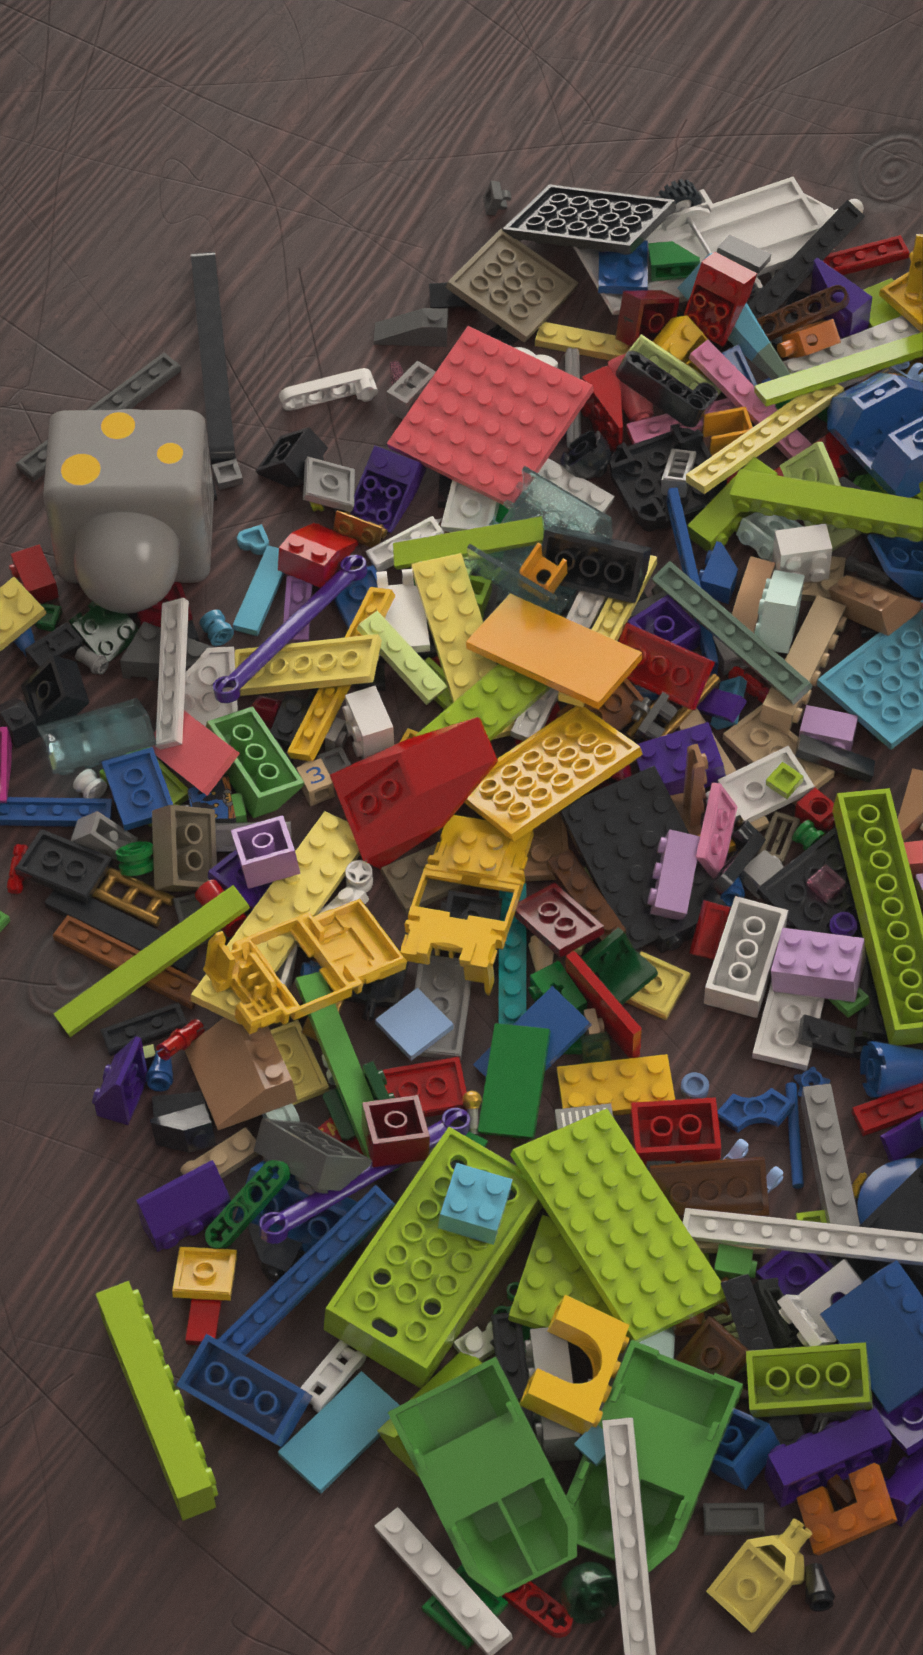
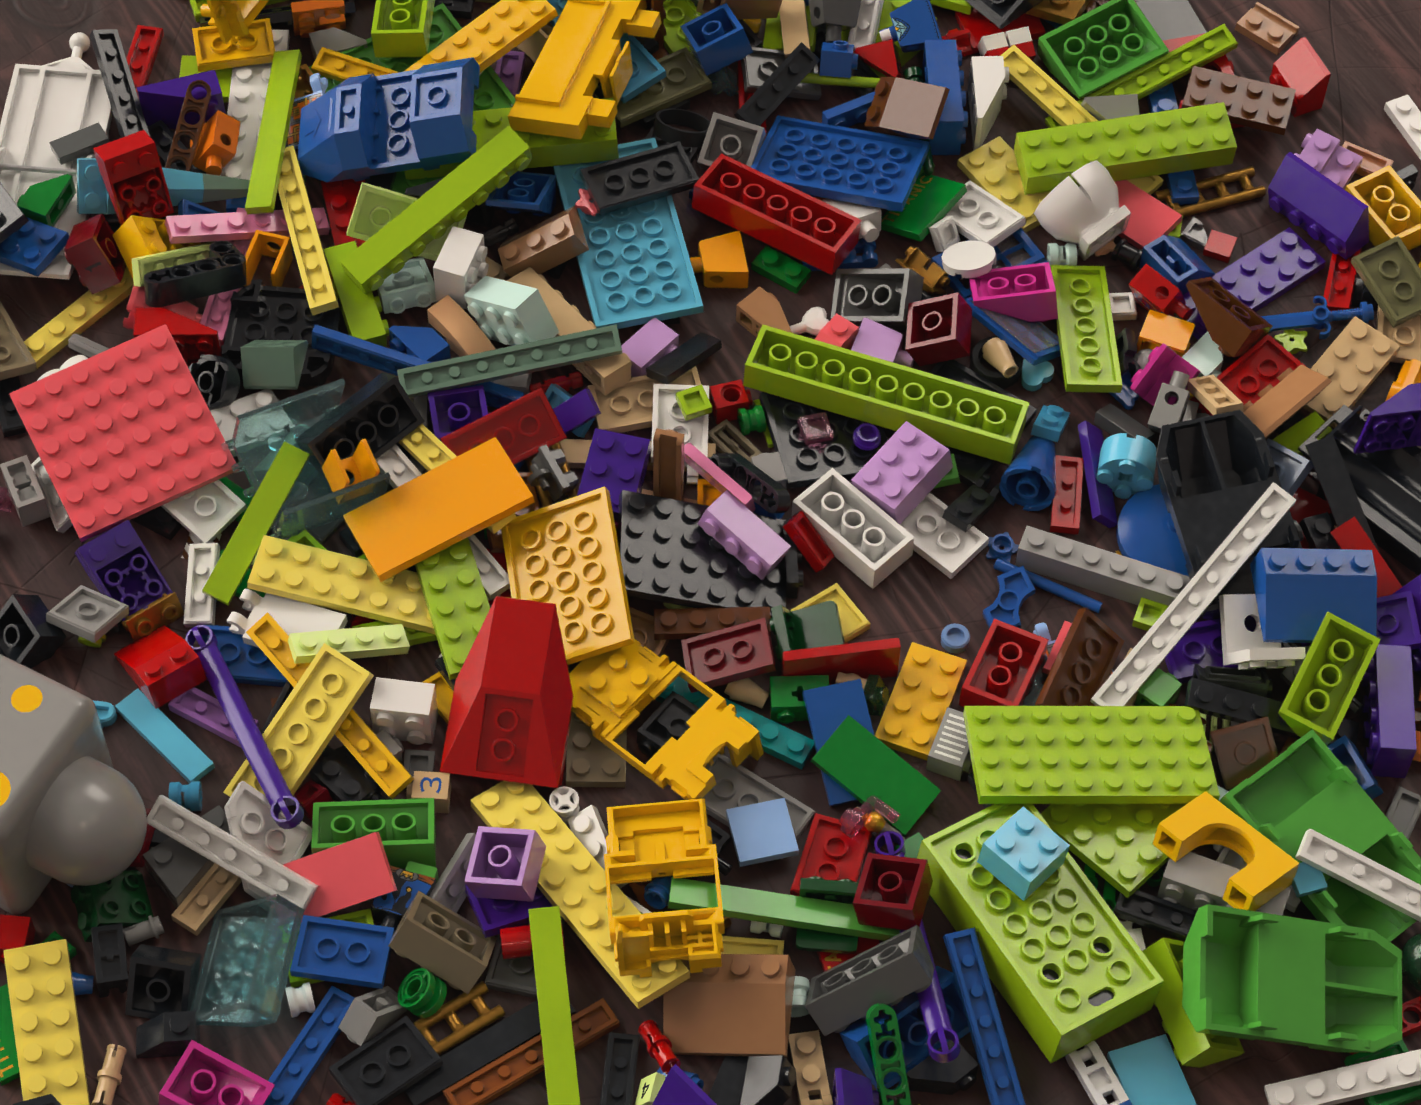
camera: 65 degrees left, 0 degrees up
light grey slope [661,449,696,497] -> none
none -> tan plate [171,863,242,936]
none -> sand green slope [240,340,309,390]
none -> clear pink plate [839,796,901,838]

